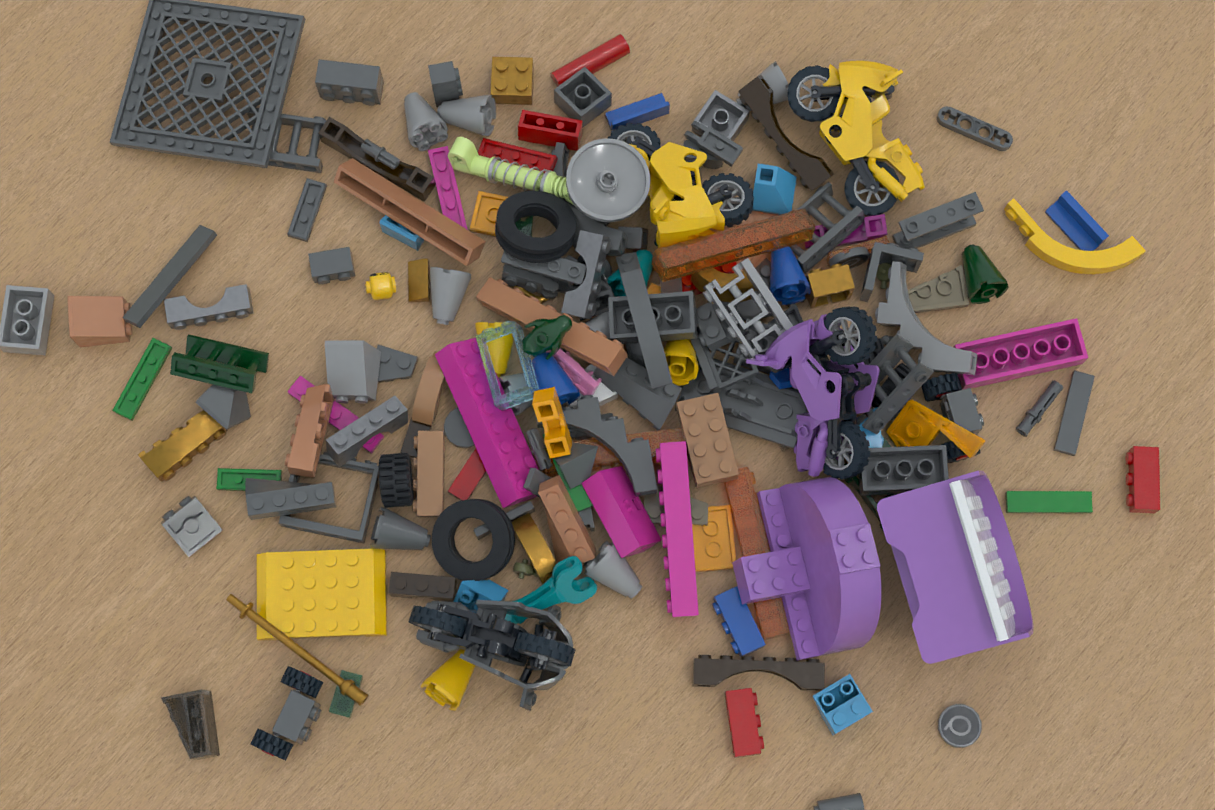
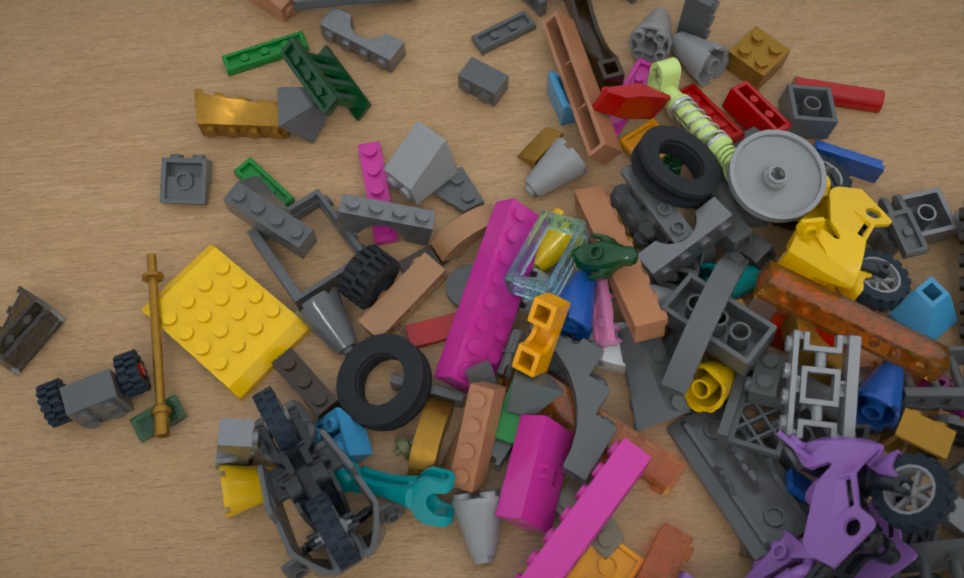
camera: 45 degrees right, 10 degrees down
nougat wedge [285,384,334,478] -> none
dark grey axle [360,139,400,169] -> none
yellow head [365,272,396,300] -> none
medium nougat brick [676,393,739,489] -> none
none -> flat silver arch [215,418,259,469]
none -> red piece [592,83,671,119]

